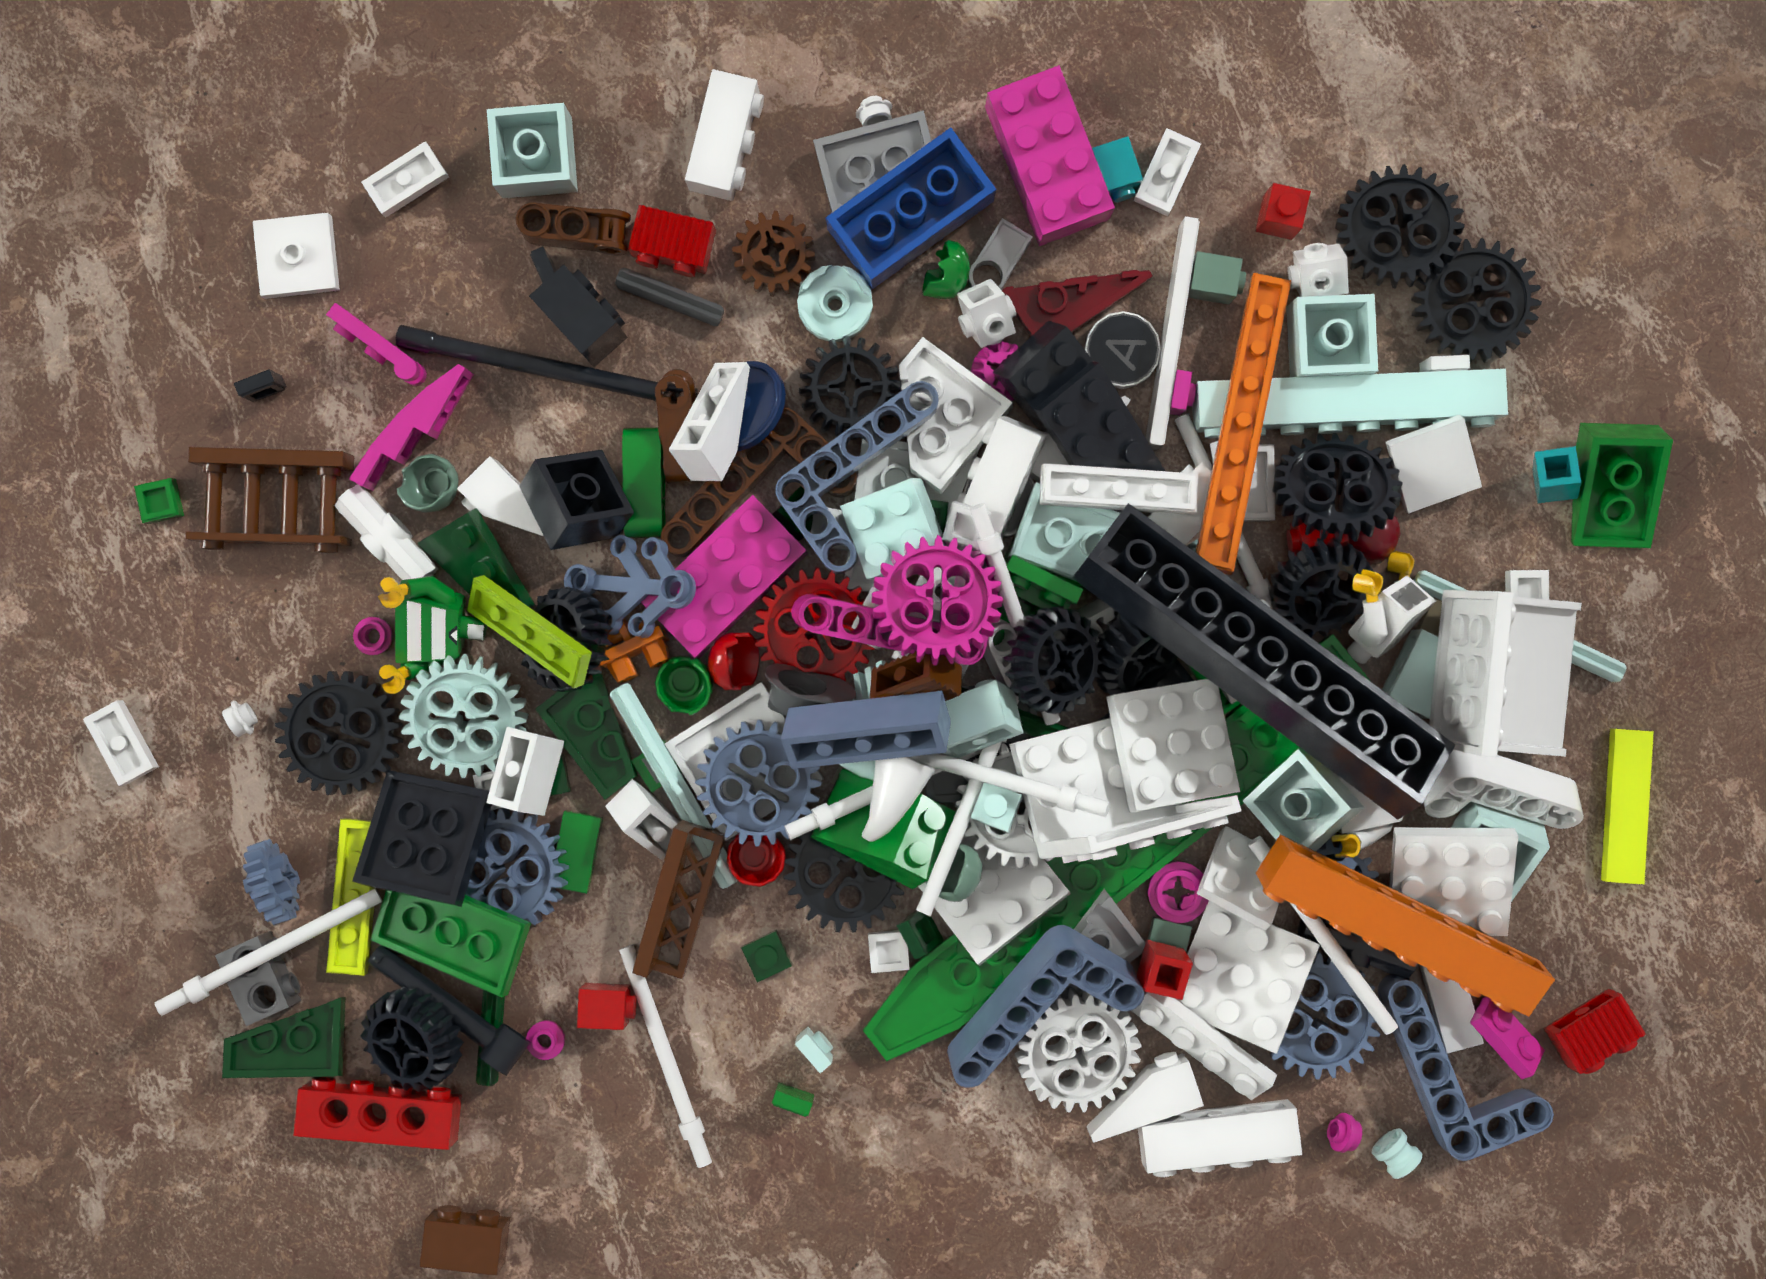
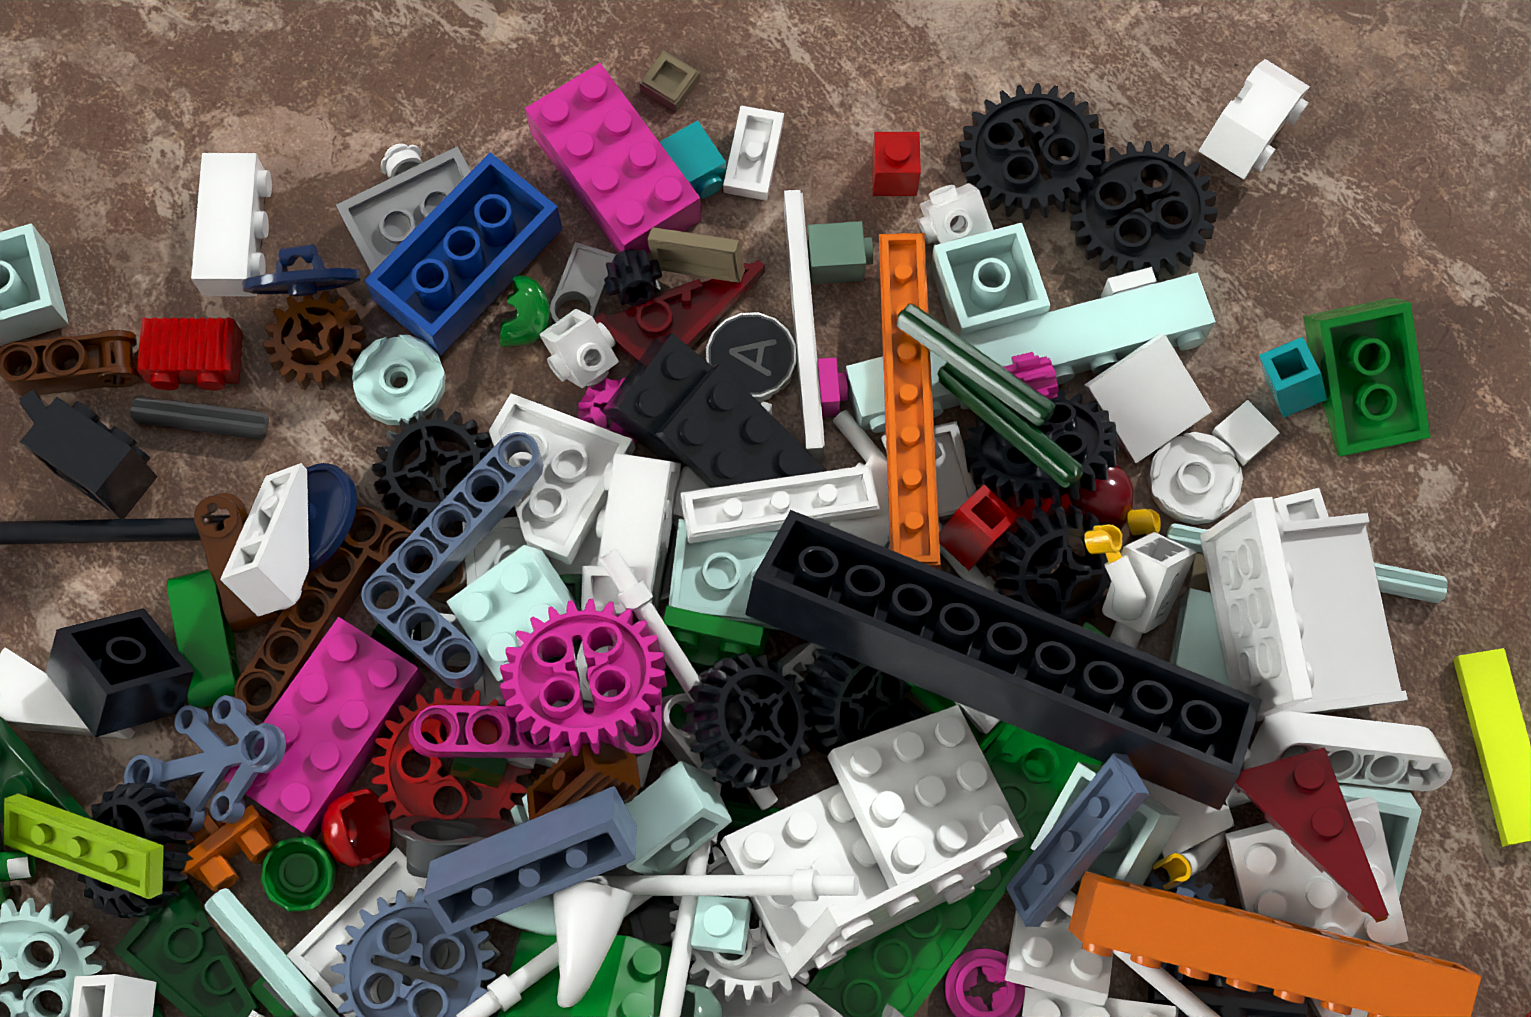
camera: 15 degrees left, 15 degrees down
none -> dark blue shield [242,244,360,296]
none -> dark green tile [450,757,508,788]
none -> black gear [604,249,662,306]
none -> dark tan tile [639,51,701,112]
none -> dark tan tile [647,227,745,282]
none -> axle [896,304,1055,427]
none -> dark green axle [937,362,1083,488]
none -> red brick [939,485,1019,571]
none -> dark pink gear [1003,352,1059,400]
none -> sand blue tile [1006,753,1150,927]
none -> white tile [1147,432,1243,525]
none -> white brick [1199,59,1310,179]
none -> white tile [1212,400,1280,466]
none -> dark red wing [1233,747,1389,923]

